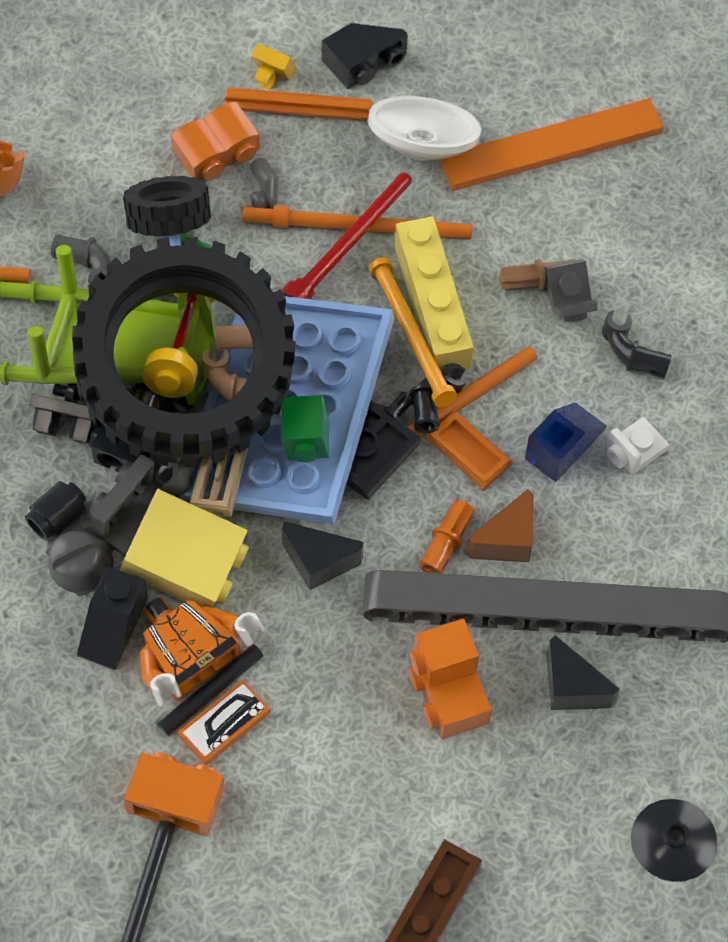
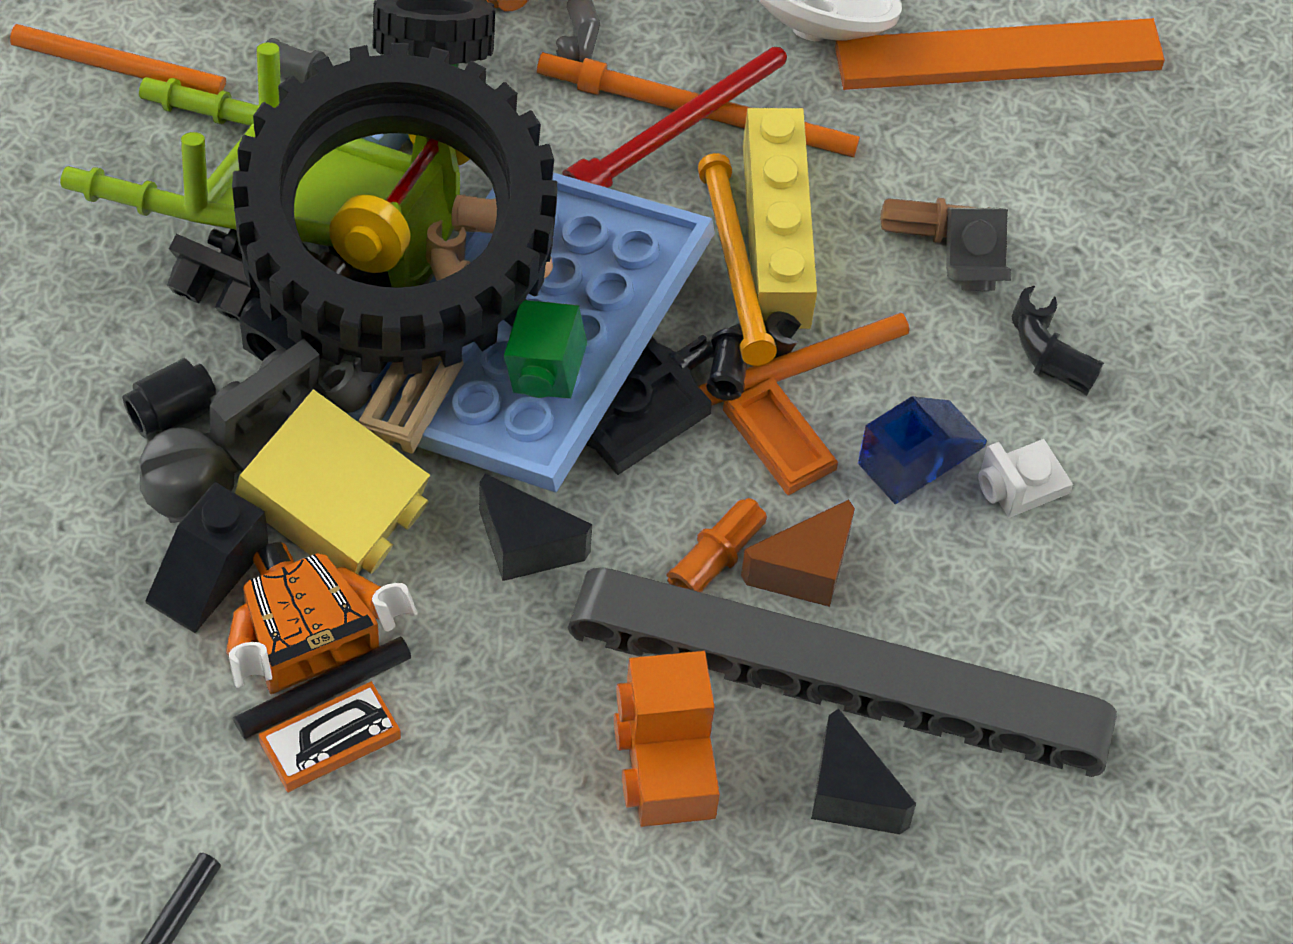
camera: 10 degrees right, 5 degrees down
orange brick [124,752,225,837] -> none

